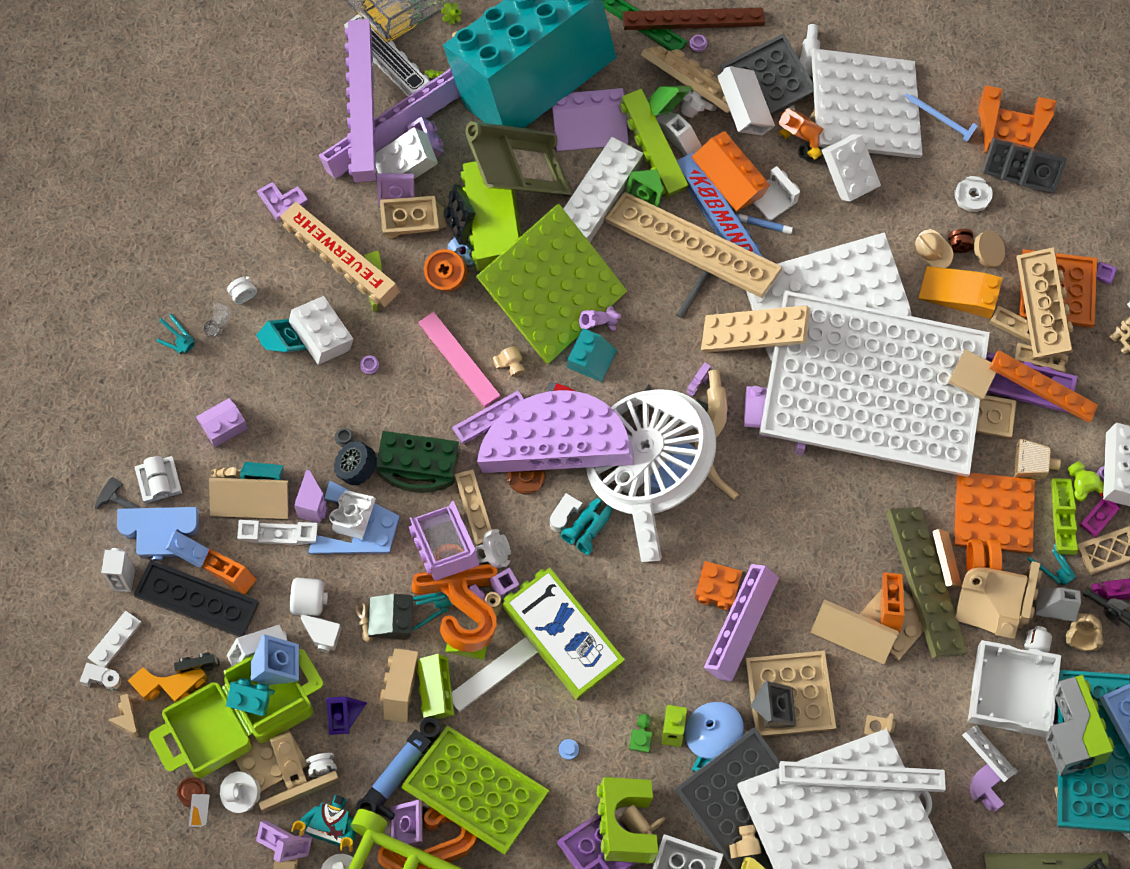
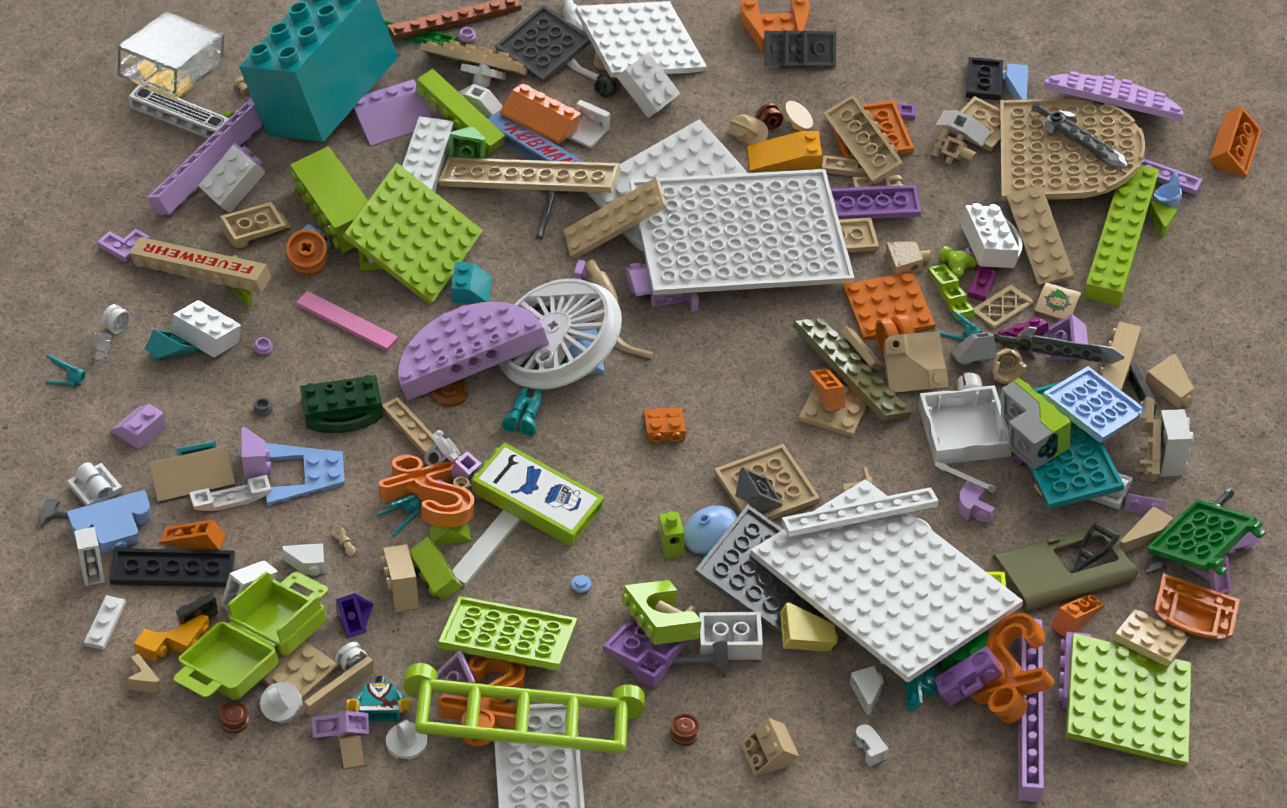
camera: 20 degrees left, 20 degrees down
white leg [80,663,121,691] -> none
light blue plate [165,530,209,568] -> none
white sticker [189,794,210,827] -> none
tan piece [211,467,241,478] -> none
teal bracket [226,678,275,716] -> none
light blue slope [251,634,299,685] -> none
tan plate [270,733,307,790] -> none
white head [290,578,328,617] -> none
white slope [329,490,376,540] -> none
black wheel [334,441,377,486] -> none
lavender brick [345,19,376,182] -> none
piece [355,717,441,820] -> none
pearl dark grey slope [368,594,413,640] -> none
lavender tile [377,173,415,206] -> none
lavender window [408,501,479,581] -> none
lime plant [441,2,462,25] -> none
black plate [444,184,476,245] -> none
lavender plate [452,391,524,445] -> none
olive piece [466,121,572,196] -> none
tan piece [493,346,525,378] -> none
white leg [550,494,582,532] -> none
lavender animal [579,306,621,331] -> none
bright green plate [629,713,652,753] -> none
white plate [631,503,662,562] -> none
bright green slope [648,86,693,116] -> none
lavender brick [704,564,779,681] -> none
white brick [717,66,775,136] -> none
tan piece [729,825,762,858] -> none
medium blue bar [739,214,793,234] -> none
orange torso [778,108,824,160] -> none
tan tile [810,599,899,664] -> none
light blue piece [905,93,978,142] -> none
tan tile [948,349,996,400] -> none
white plate [955,176,993,212] -> none
orange plate [989,350,1098,423] -> none
tan plate [1018,561,1042,629] -> none

